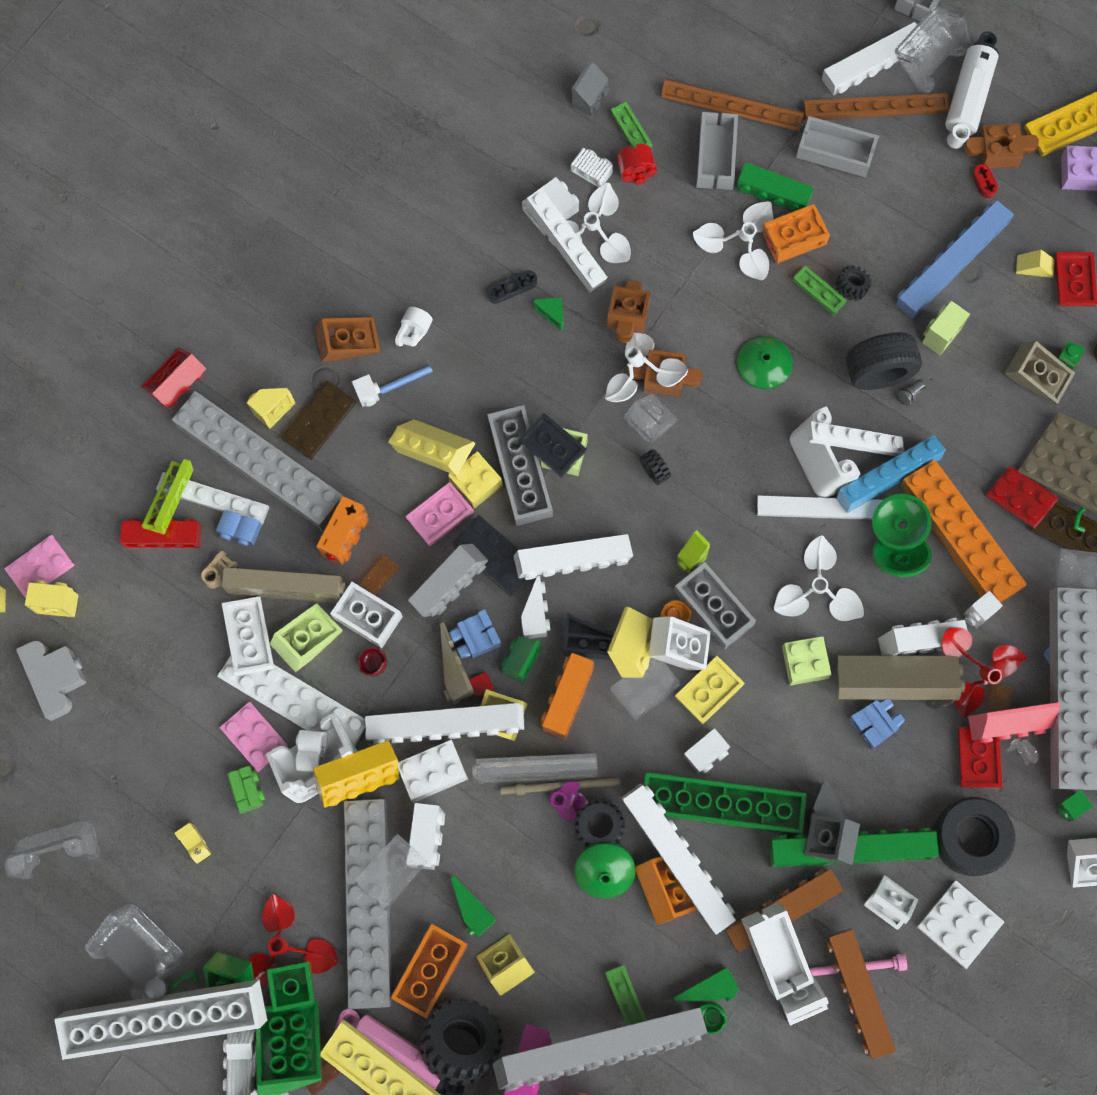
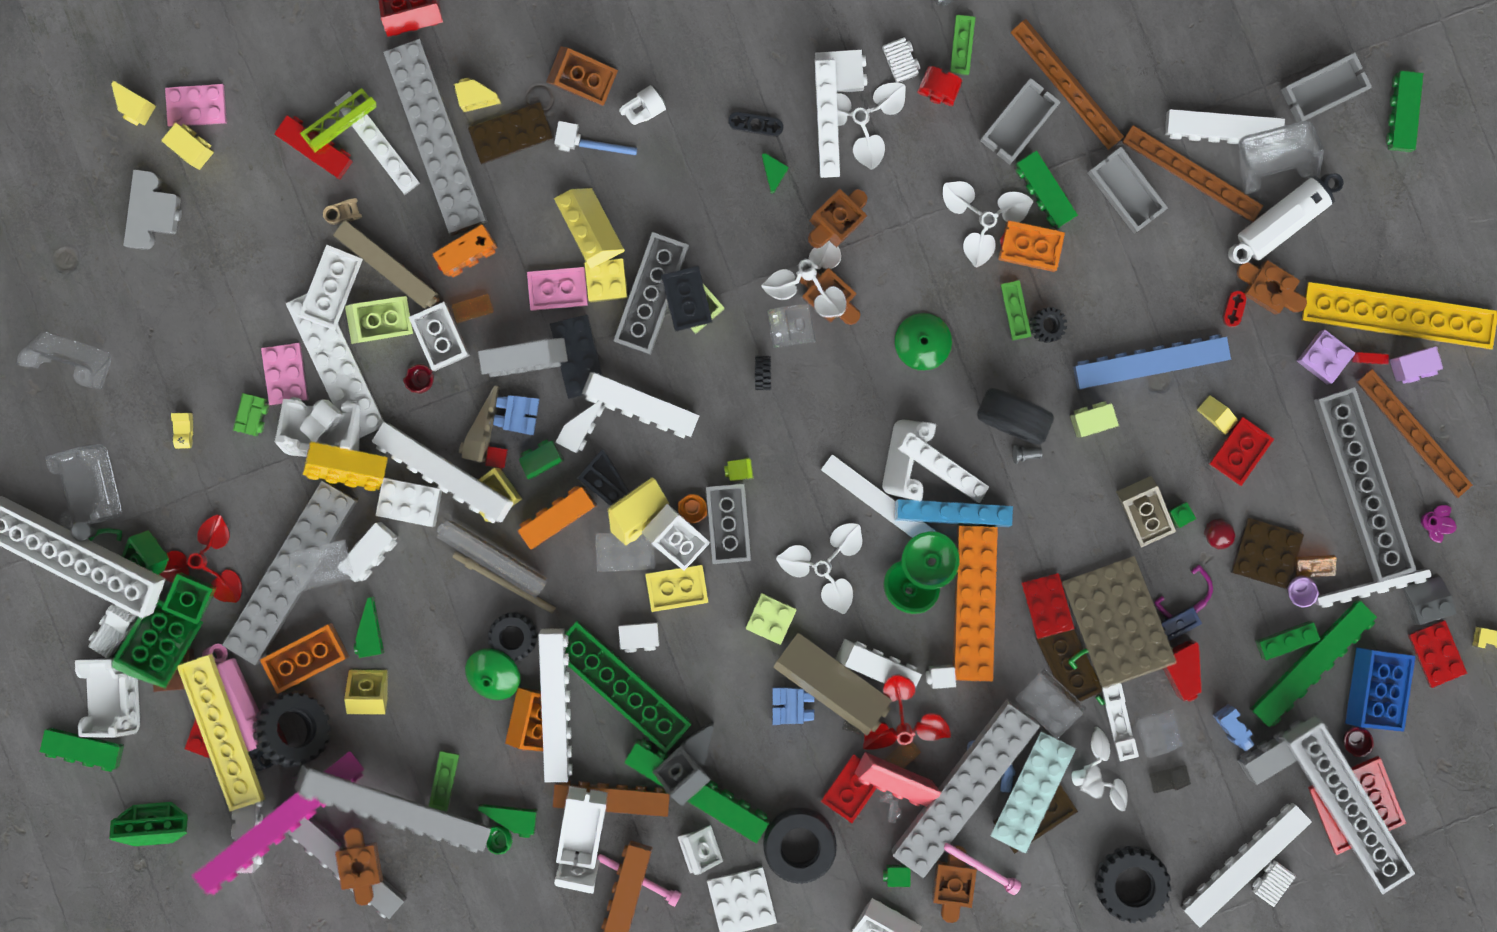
camera: 30 degrees right, 15 degrees up
medium blue brick [216,510,262,547] -> none
magenta plate [549,781,589,821] -> none

